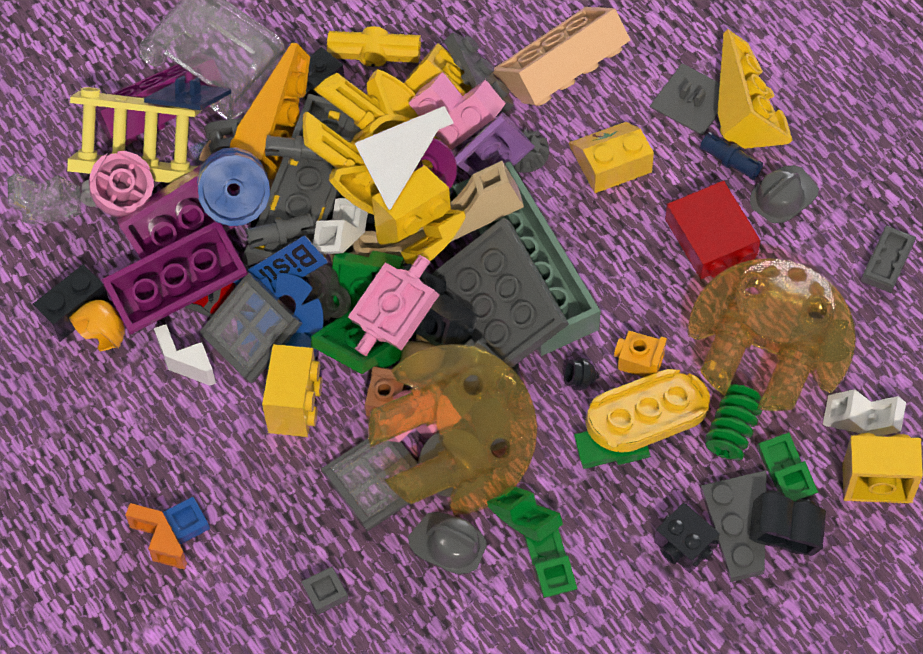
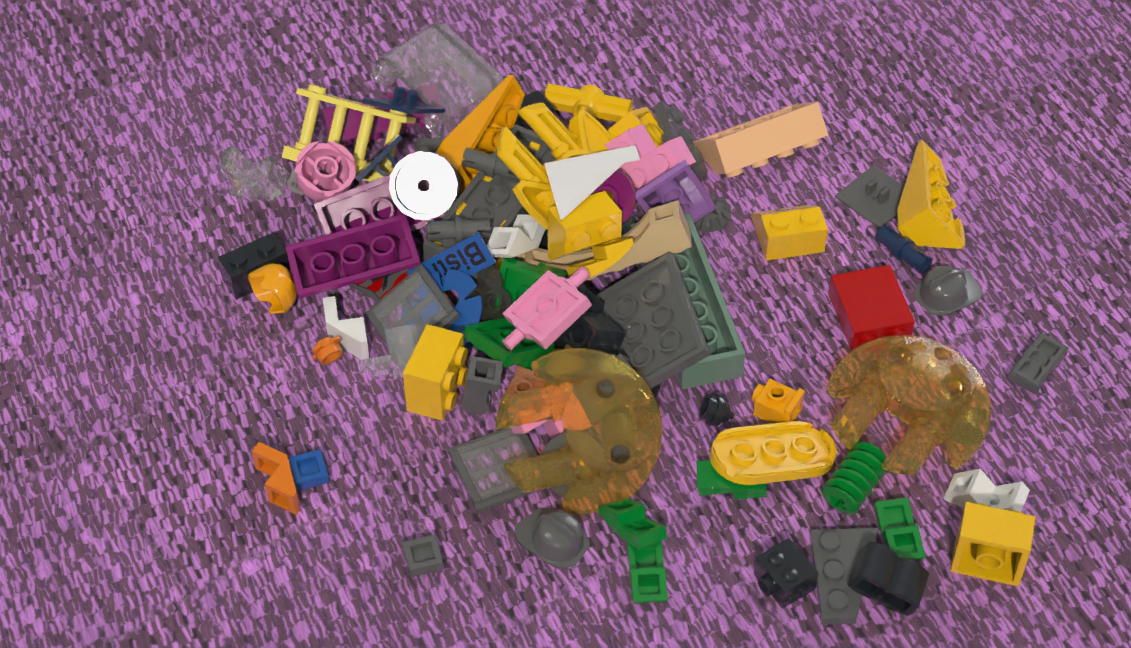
camera: 10 degrees right, 10 degrees down
none -> orange plate [312,336,343,365]
none -> dark blue piece [355,134,403,182]
none -> clear brick [359,323,424,380]
none -> dark grey leg [461,356,503,415]

